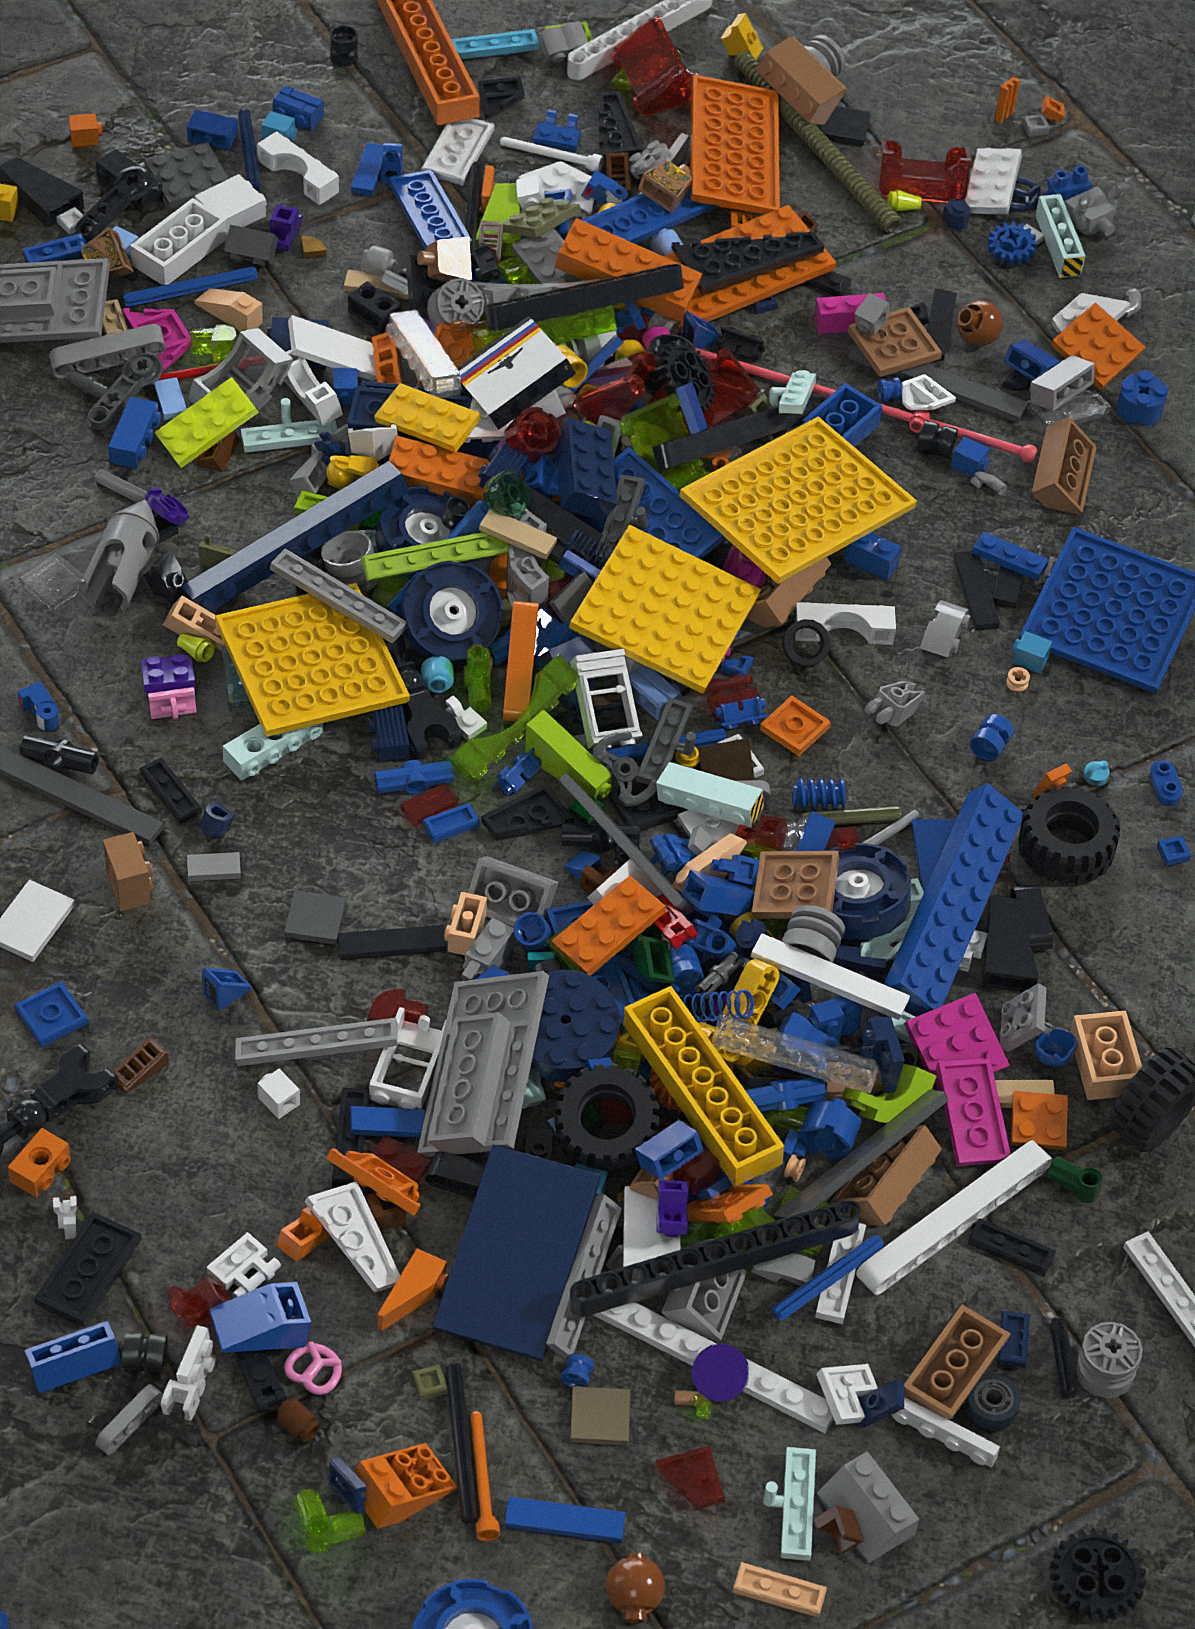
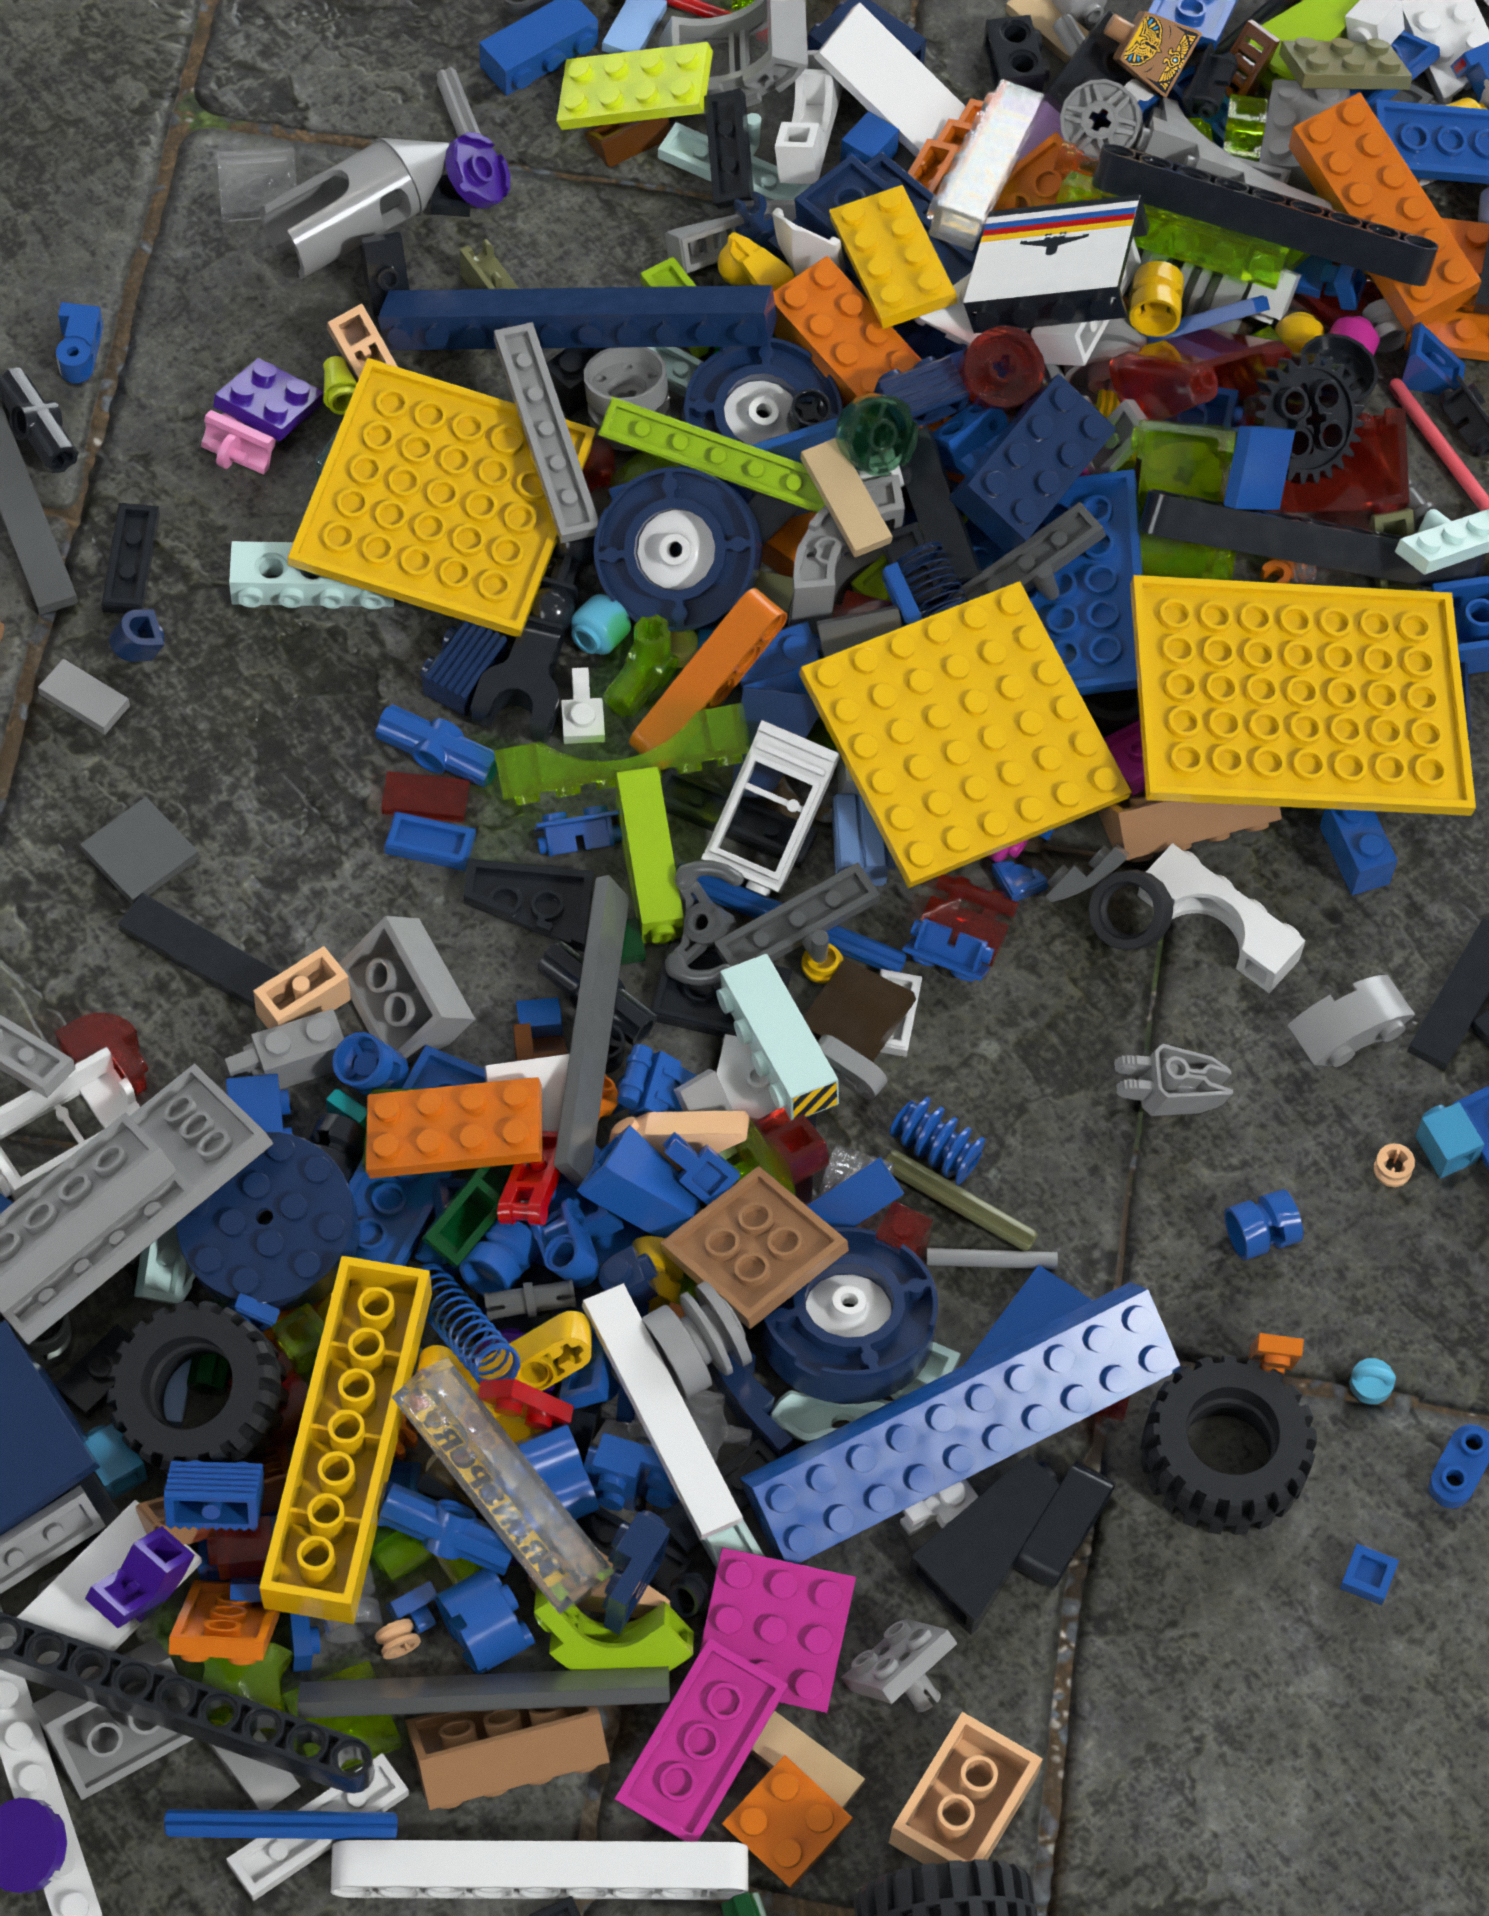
camera: 40 degrees right, 10 degrees up
orange plate [760,695,831,756] -> none
blue hair [1033,1028,1077,1067] -> none
none -> red plate [478,1379,574,1430]
none -> black plate [704,88,754,209]
none -> dark grey slope [1046,843,1129,902]

